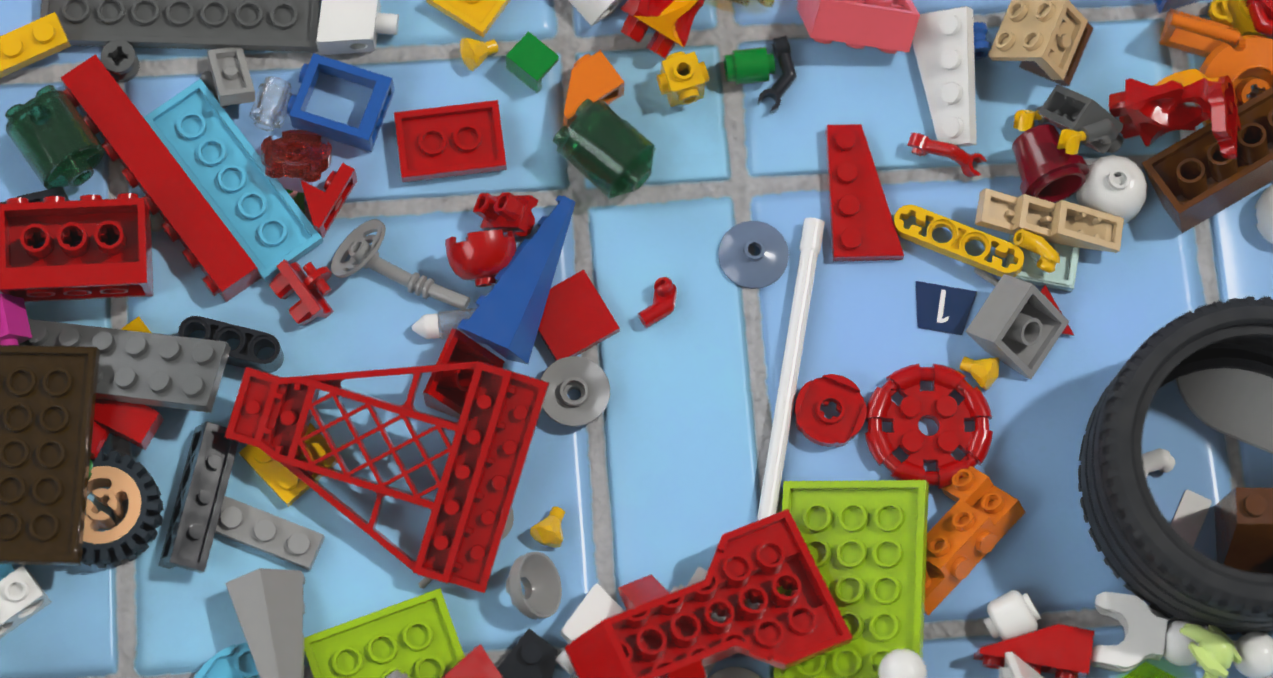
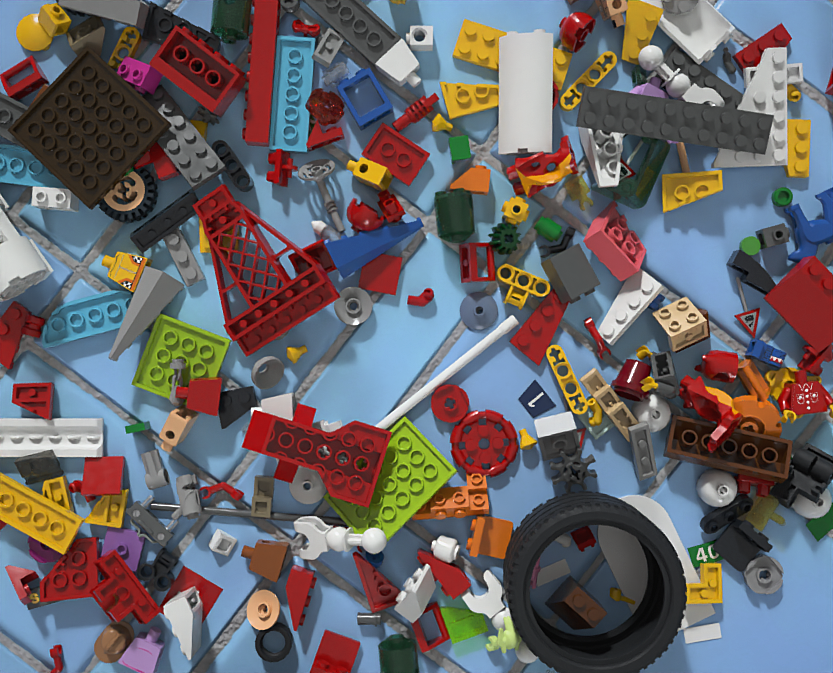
camera: 45 degrees right, 15 degrees up
none -> torso [102,252,153,292]
none -> dark grey plant [197,106,219,125]
none -> red piece [292,19,321,37]
none -> yellow torso [346,157,394,192]
none -> red hinge [392,93,439,133]
none -> red tile [459,243,496,283]
none -> orange bracket [466,515,513,559]
none -> dark green gear [488,223,521,255]
none -> yellow piece [496,264,550,310]
none -> dark grey brick [540,243,600,304]
none -> dark grey gear [549,446,597,493]
none -> red tile [570,526,597,552]
none -> light grey plate [627,422,658,481]
none -> red piece [694,350,739,384]

